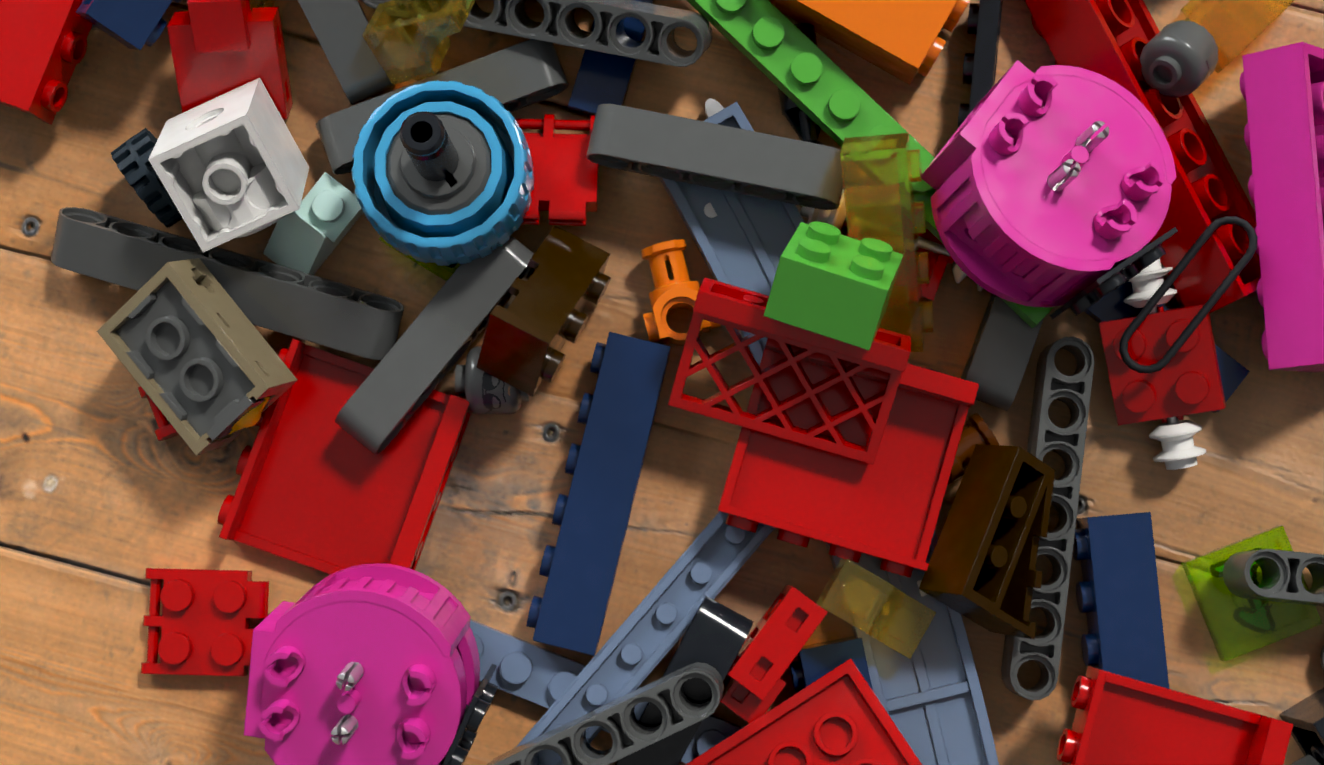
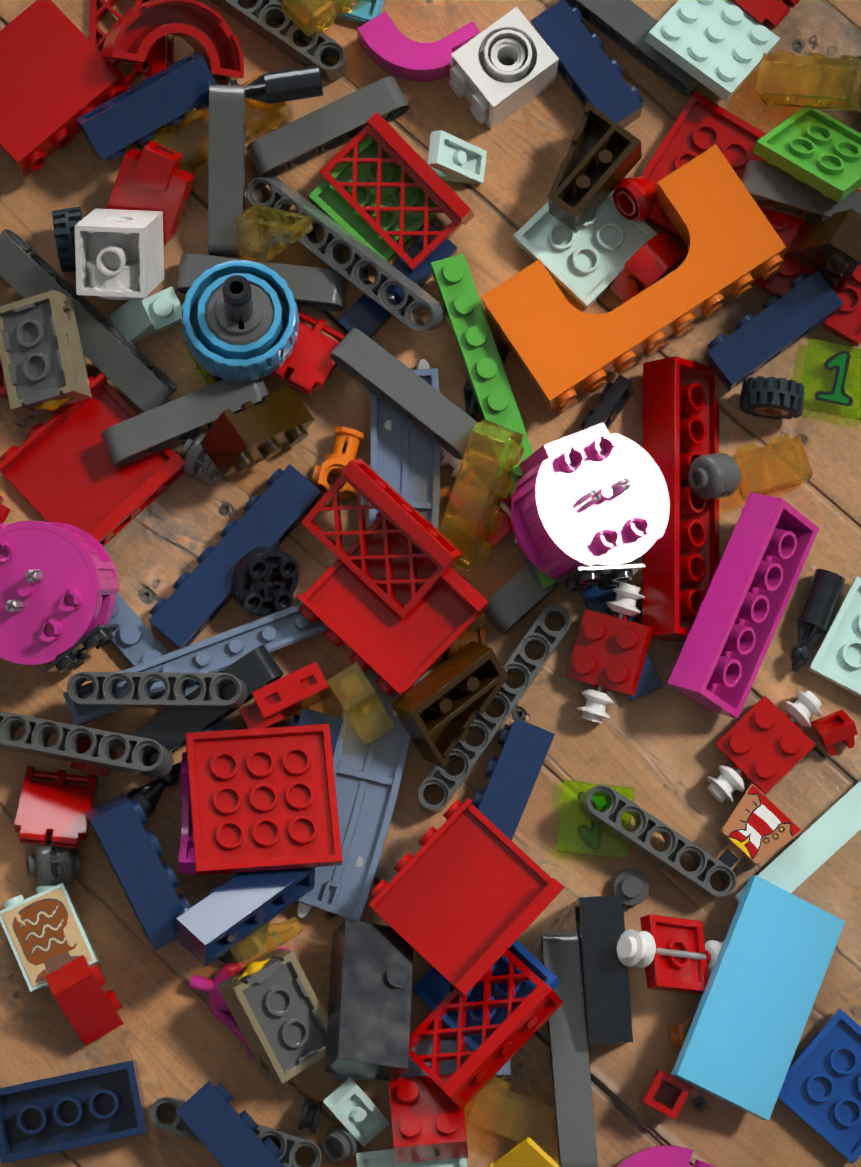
camera: 20 degrees right, 5 degrees down
bright green brick [764,221,904,350] -> none
black piece [1119,216,1257,374] -> none
none -> black tile [231,545,299,616]

